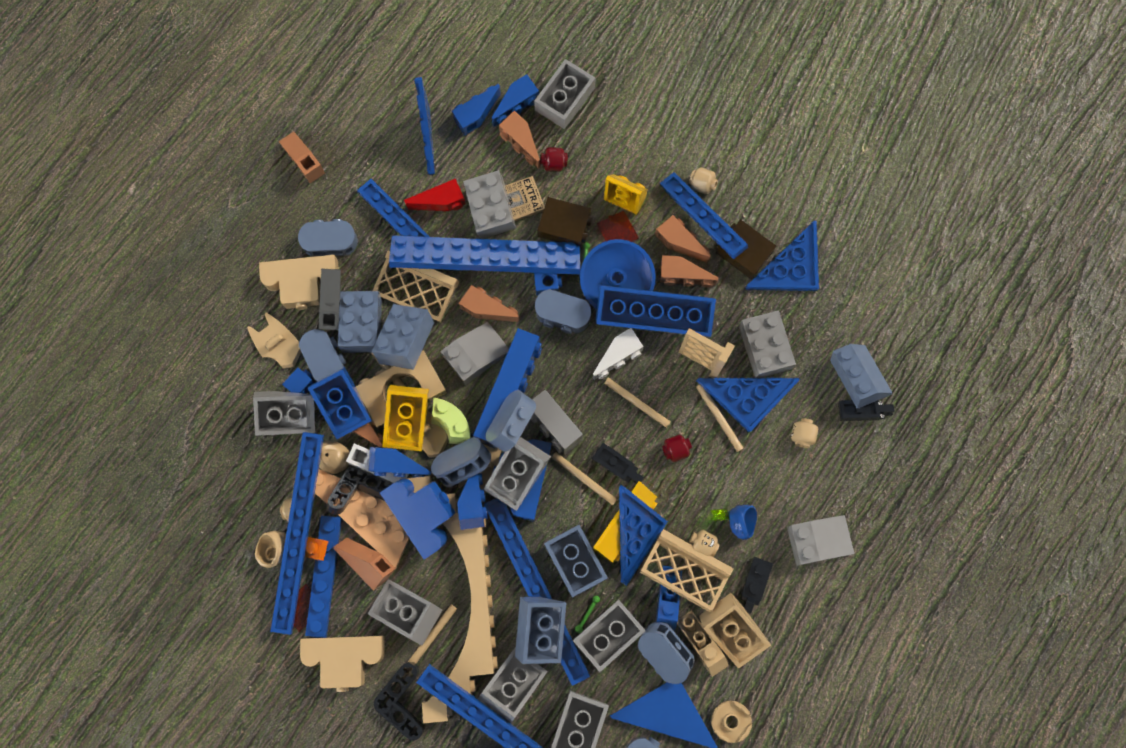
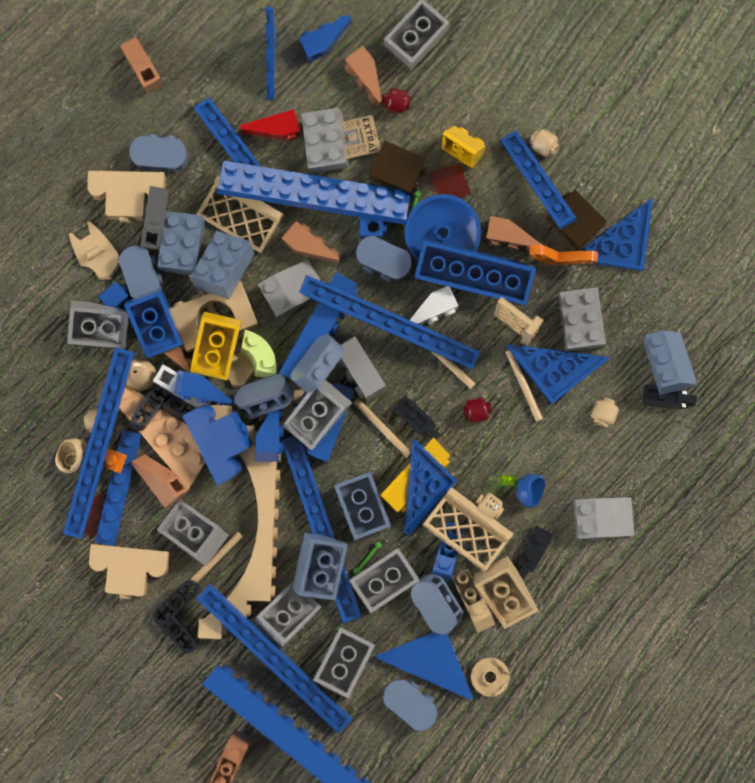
camera: 10 degrees right, 5 degrees up
blue slope [492,74,539,127] -> none
nougat slope [655,215,711,263] -> none
none -> blue plate [298,275,480,369]
none -> orange beam [529,245,598,265]

